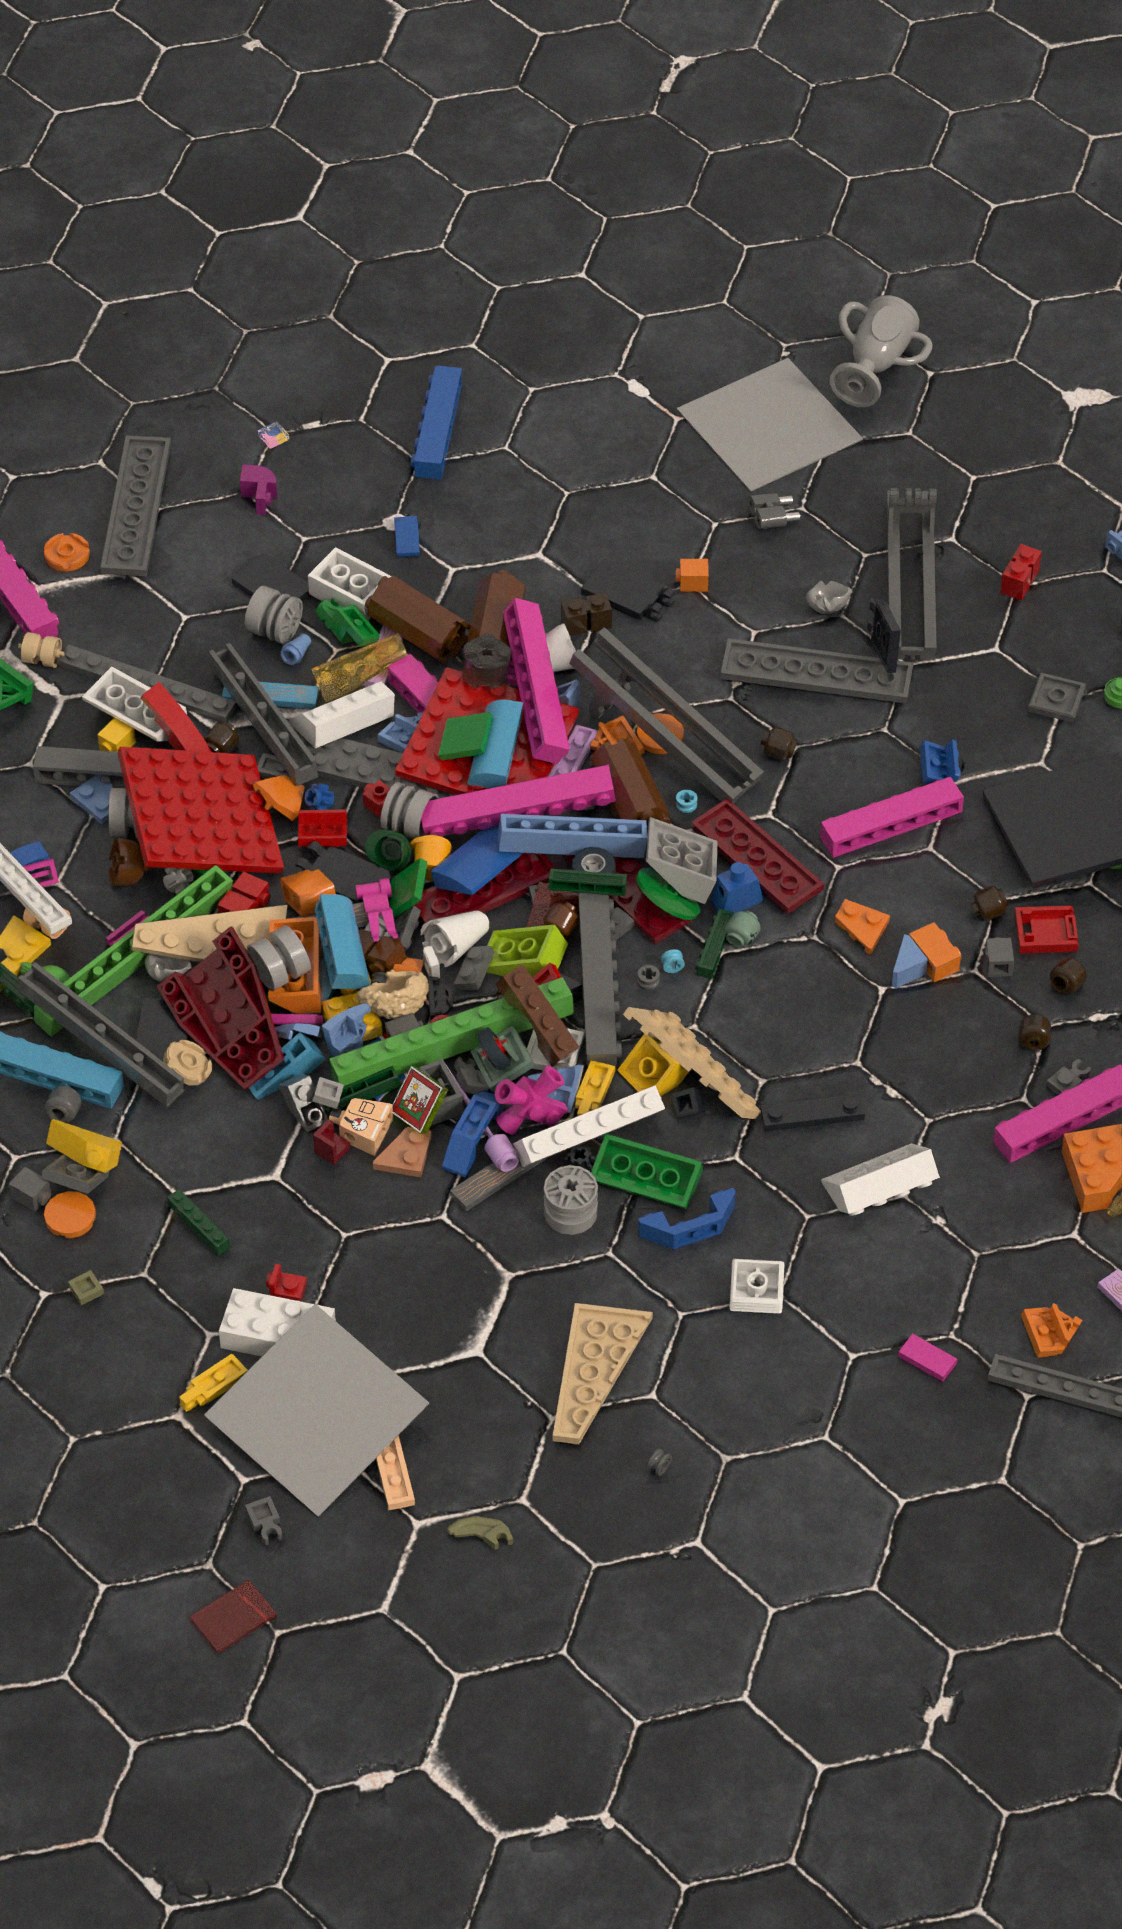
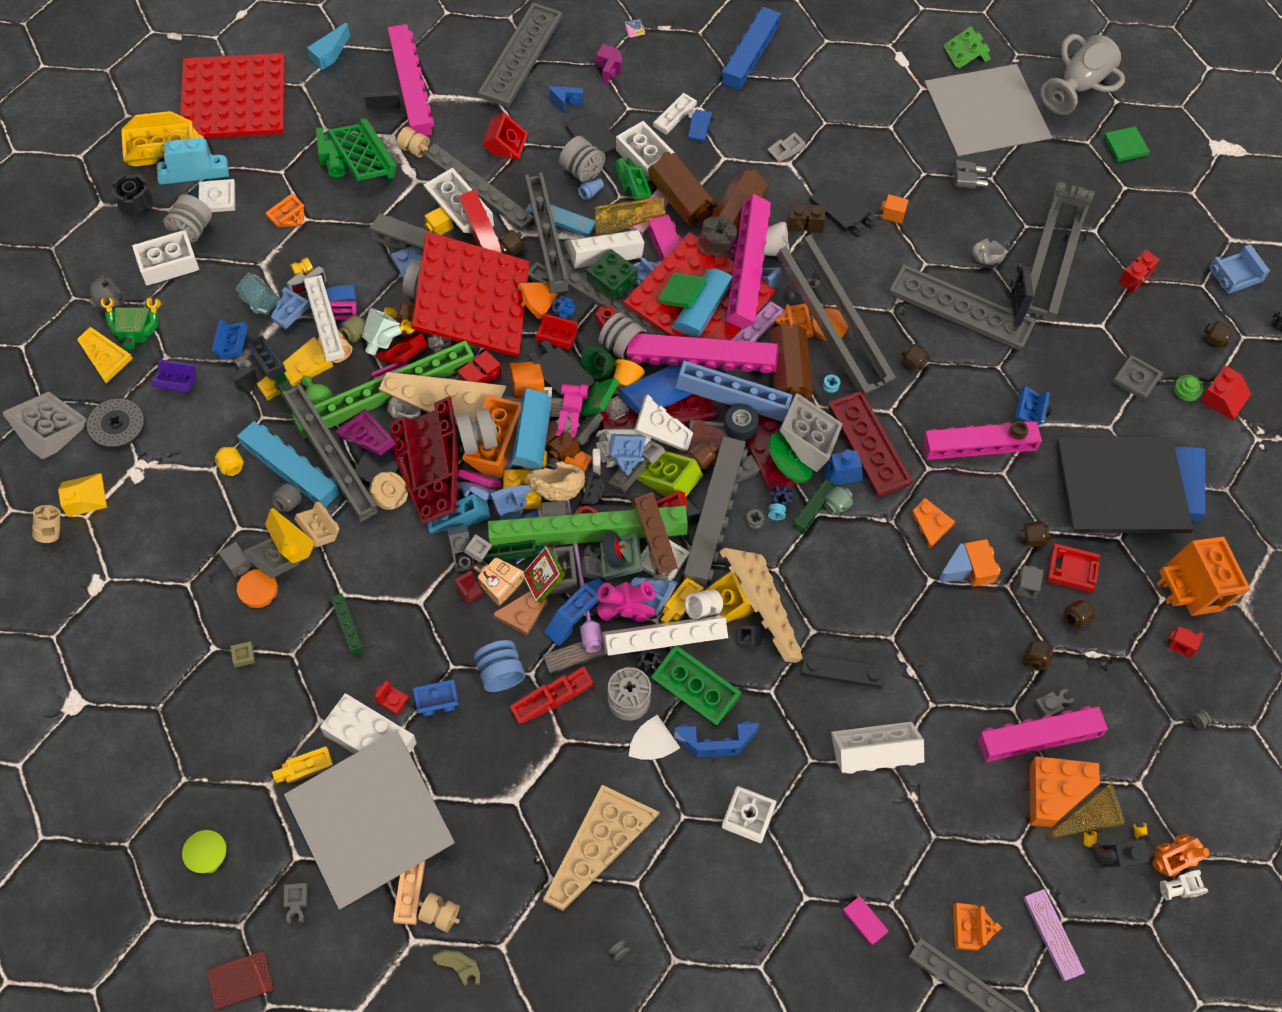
camera: 15 degrees right, 10 degrees up
orange tile [44,533,90,572] -> none
dark green piece [549,869,627,896] -> none
none -> lime dish [182,830,227,873]
none -> tan bracket [294,501,339,547]
none -> magenta wing [335,409,396,455]
none -> olive head [339,315,366,343]
none -> light aqua torso [362,307,414,355]
none -> red slope [376,333,428,364]
none -> blue bracket [413,679,459,716]
none -> tan wheel [418,893,460,933]
none -> medium blue wheel [474,640,525,692]
none -> red slope [482,112,528,160]
none -> red slope [510,666,596,724]
none -> blue slope [549,86,583,113]
none -> dark green brick [587,249,638,301]
none -> clear plate [605,395,629,421]
none -> medium blue slope [609,434,646,476]
none -> white sticker [629,715,680,760]
none -> white wing [634,395,693,452]
none -> light grey plate [641,440,665,464]
none -> white tile [653,93,697,135]
none -> white wheel [685,589,723,619]
none -> light grey slope [767,132,806,162]
none -> dark blue gear [770,484,793,507]
none -> bright green bracket [944,26,991,68]
none -> dark brown plate [1009,421,1029,440]
none -> green tile [1104,126,1150,162]

